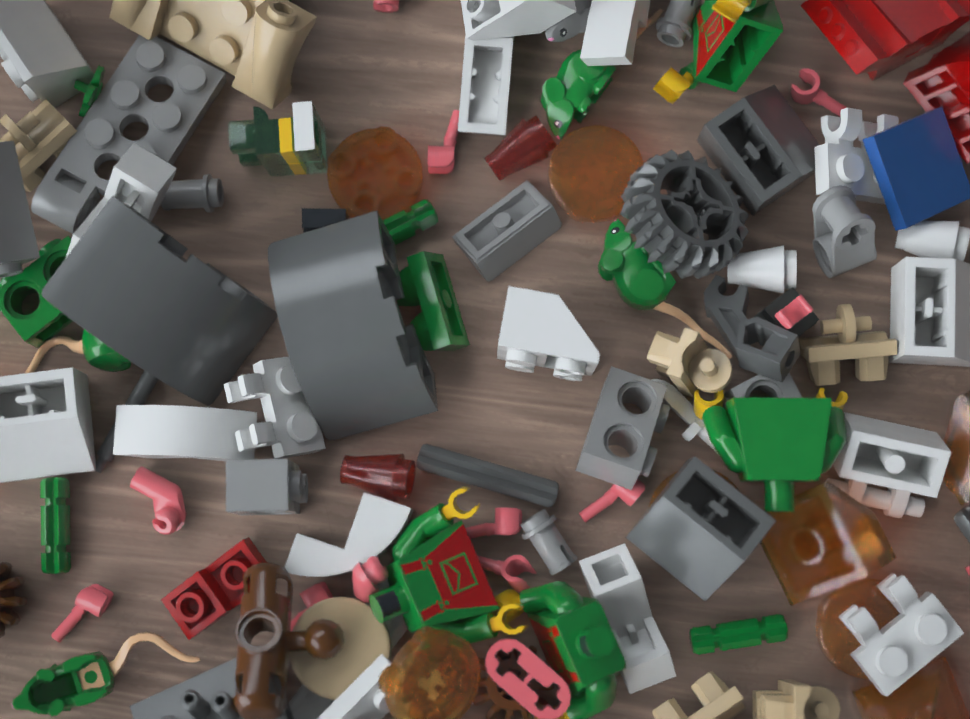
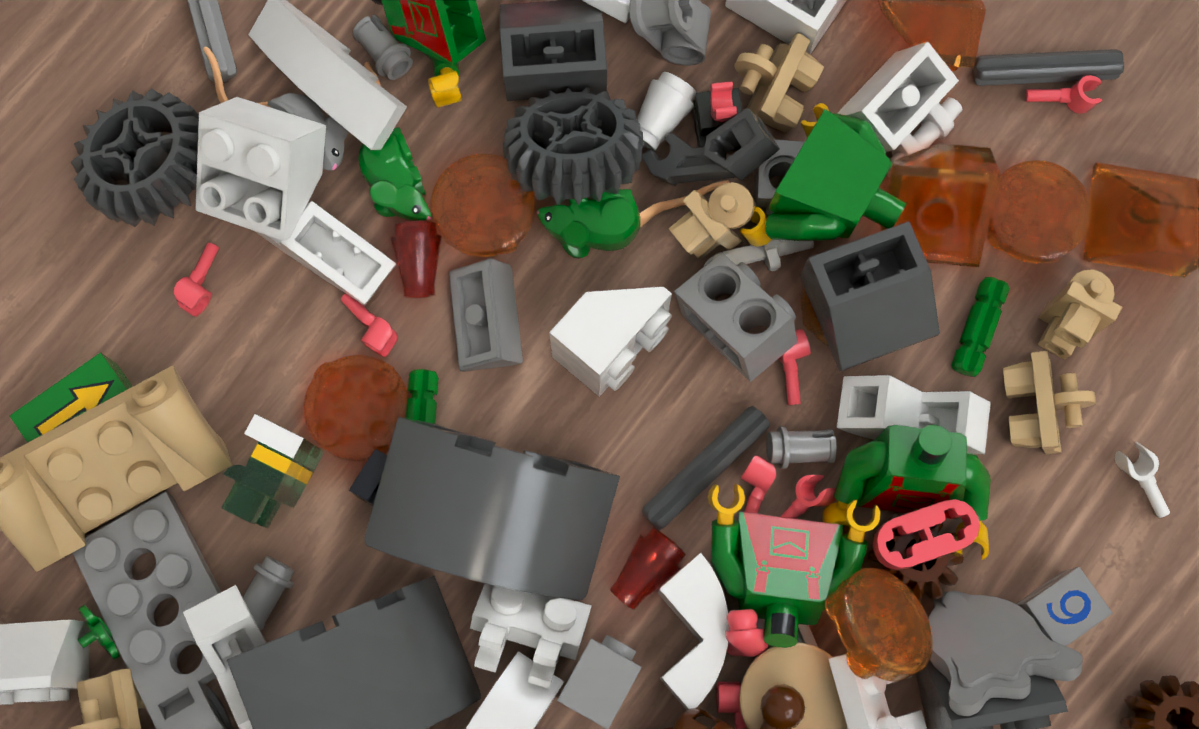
camera: 60 degrees left, 5 degrees down
green tile [397,251,470,351] -> none
white plate [838,573,964,697] -> none

